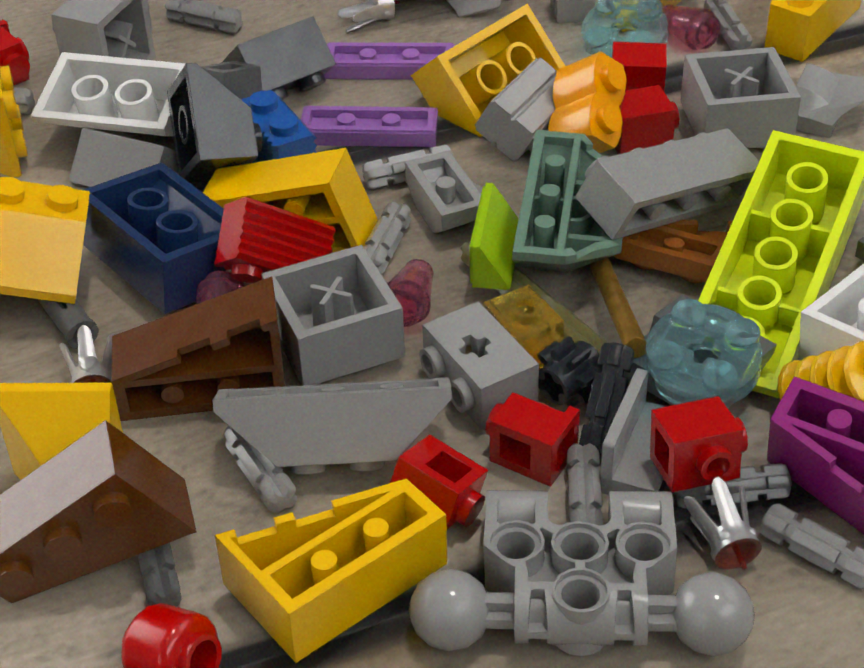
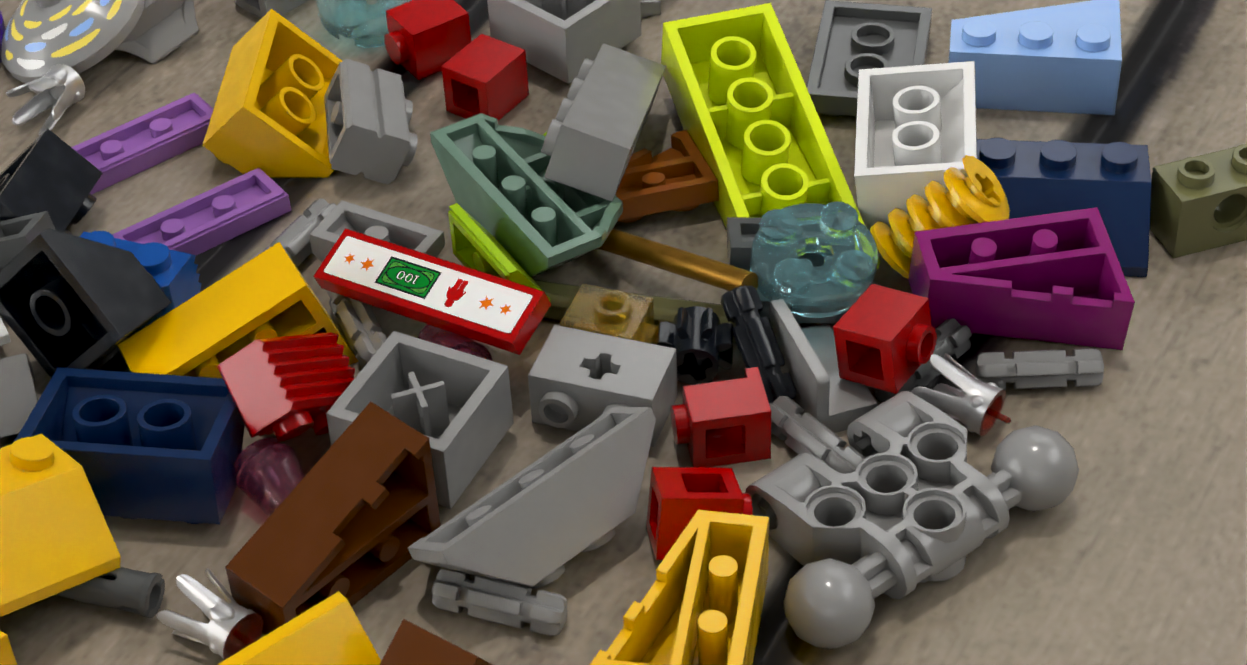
camera: 40 degrees left, 0 degrees up
light orange brick [548,51,626,153] -> none
none -> tile [313,228,551,355]

